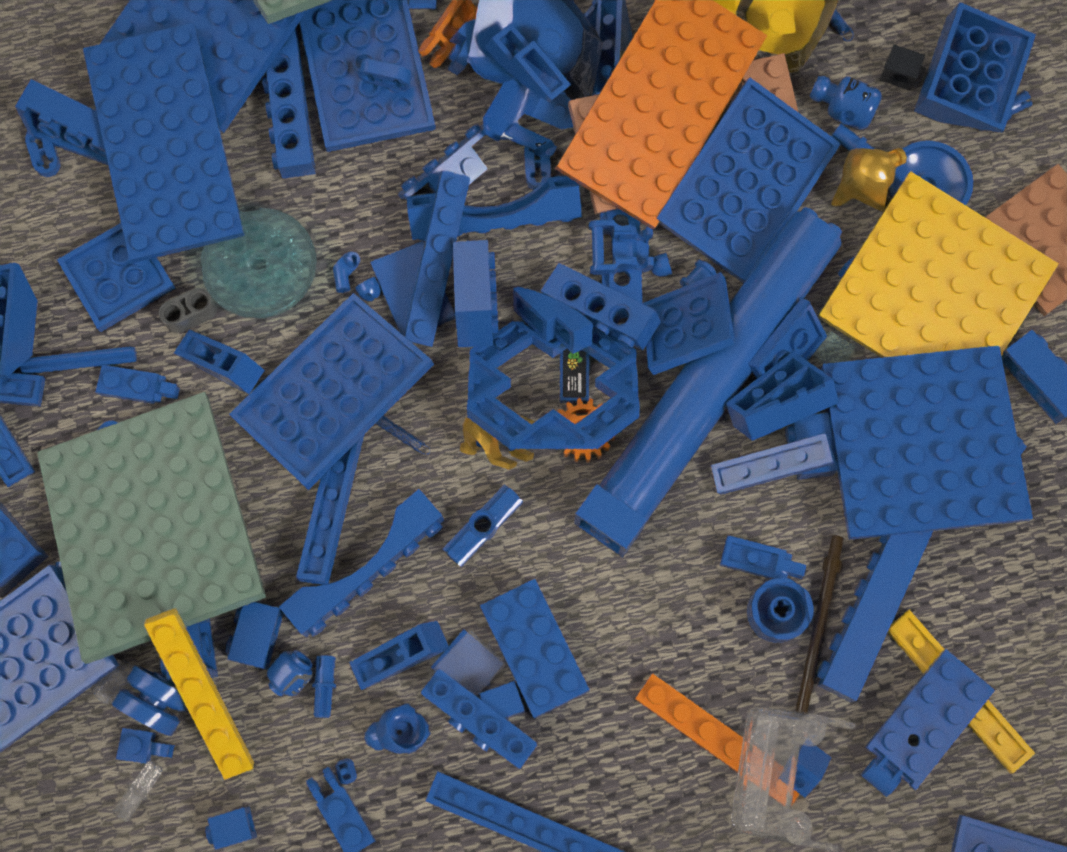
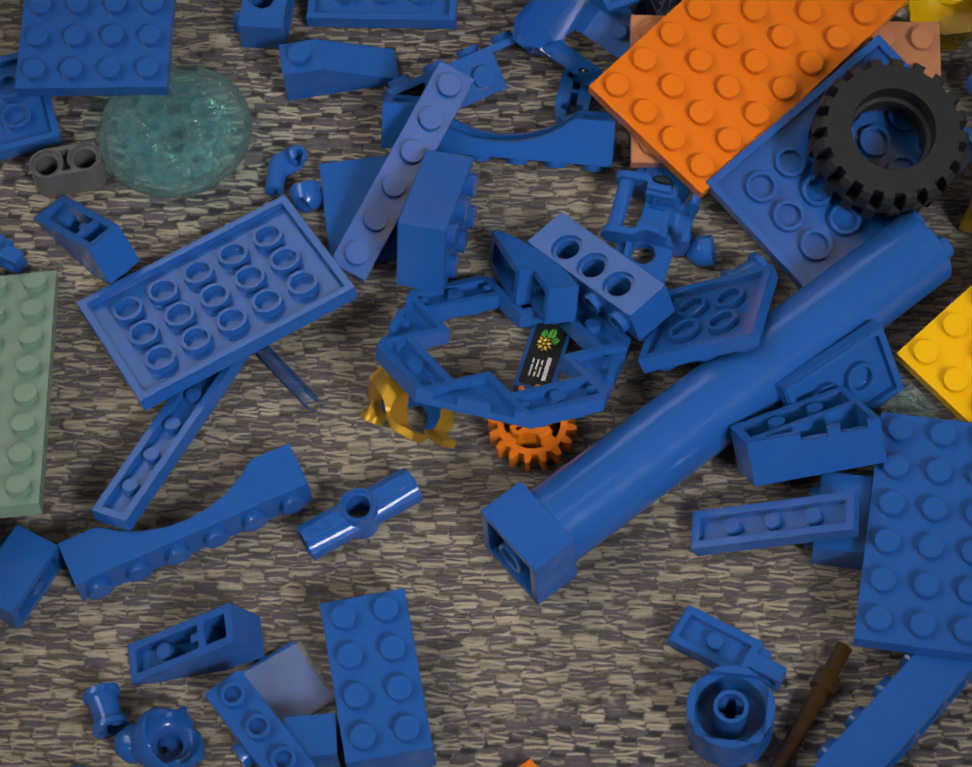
camera: 20 degrees right, 15 degrees down
blue head [267,650,313,696] -> none
blue axle [312,655,336,718] -> none
none -> blue bush [82,682,130,739]
none -> blue slope [279,39,399,101]
none -> black tyre [807,58,969,220]

